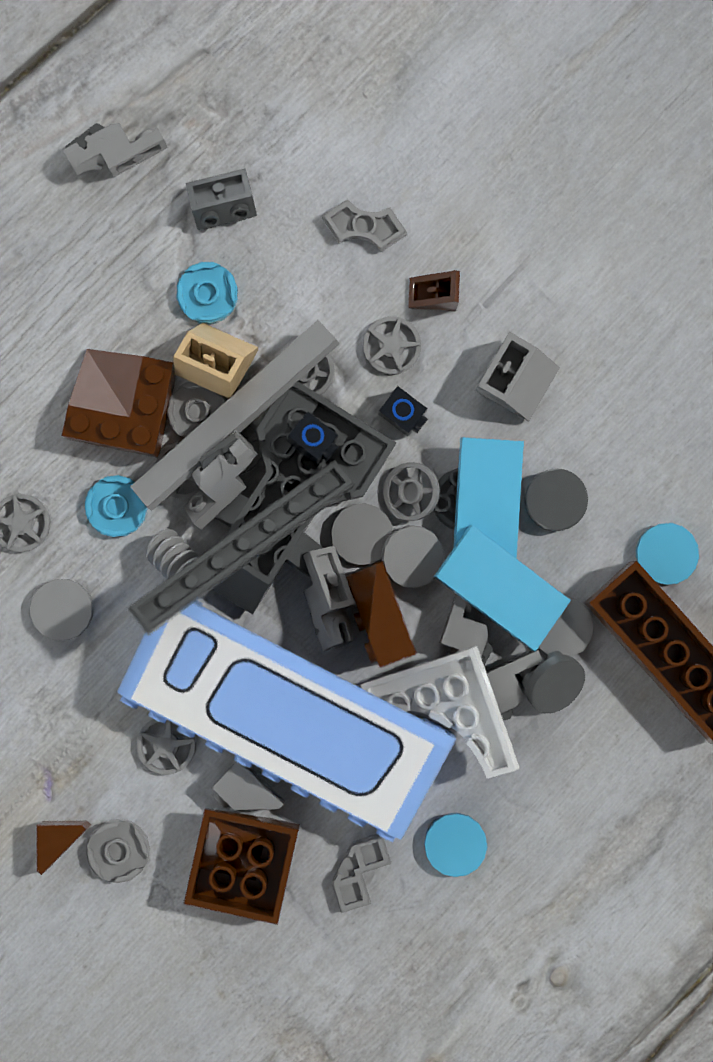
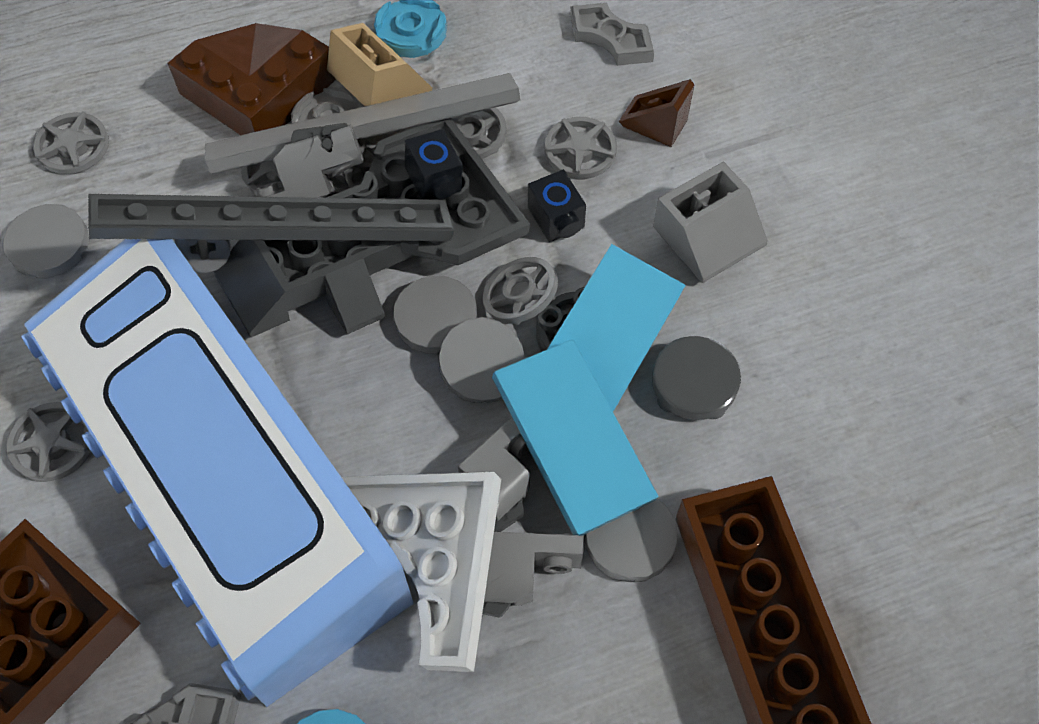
camera: 25 degrees right, 25 degrees down
medium azure tile [85,475,148,537] -> none
light grey slope [212,762,285,810] -> none
light grey plate [303,546,355,652] -> none
reddish brown slope [346,562,417,668] -> none
dark grey tile [523,651,585,713] -> none
medium azure tile [635,523,699,585] -> none

